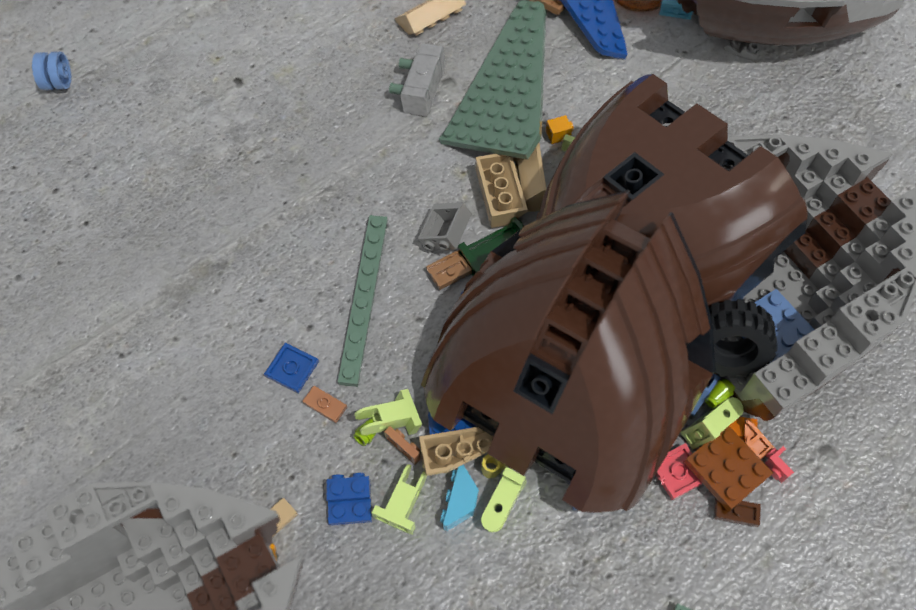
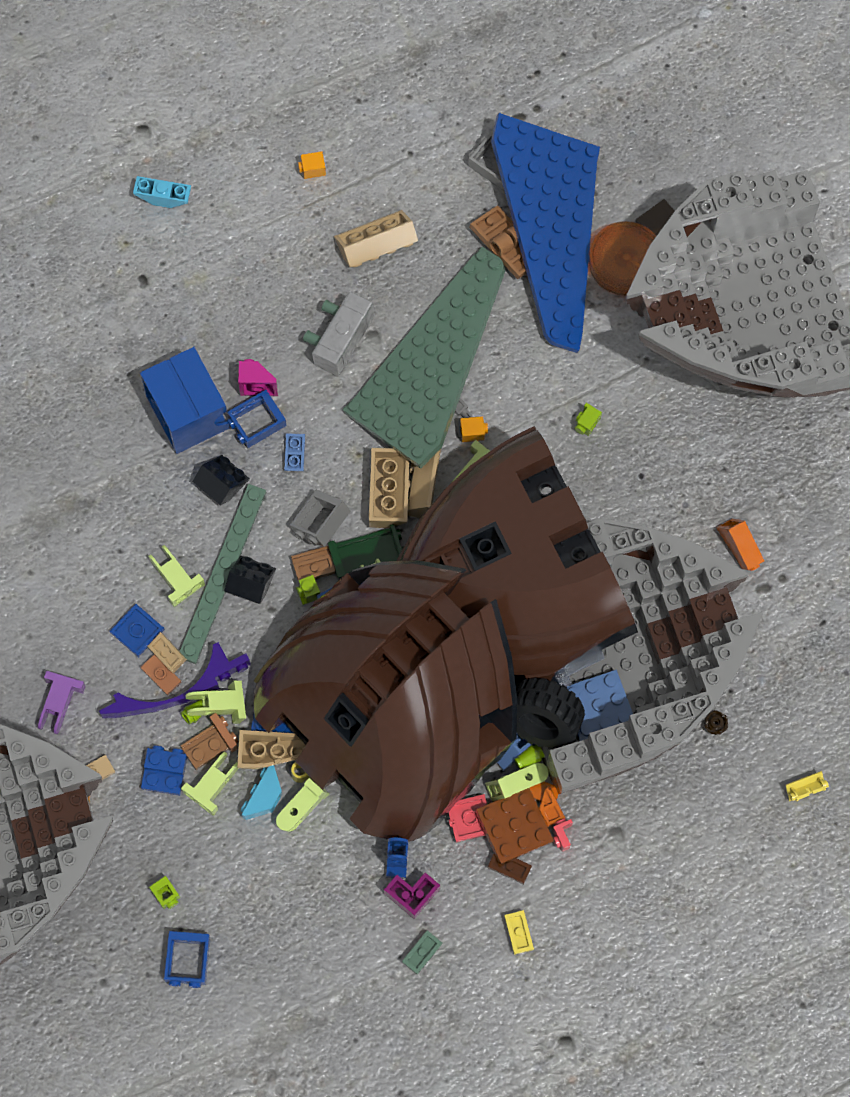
camera: 10 degrees right, 10 degrees up
none -> medium lavender piece [38,671,86,734]
none -> dark purple slope [99,642,251,719]
none -> medium azure slope [133,176,191,208]
none -> blue piece [140,347,230,454]
none -> tan plate [147,632,187,673]
none -> yellowish green piece [148,545,205,607]
none -> medium nougat plate [180,725,229,770]
none -> black slope [192,455,250,505]
none -> black slope [224,556,276,604]
none -> blue window [227,390,287,448]
none -> dark pink slope [238,359,278,396]
none -> medium blue slope [284,433,305,471]
none -> lime brick [296,575,320,605]
none -> magenta brick [384,873,440,919]
none -> blue piece [386,838,408,879]
none -> light yellow plate [504,910,534,955]

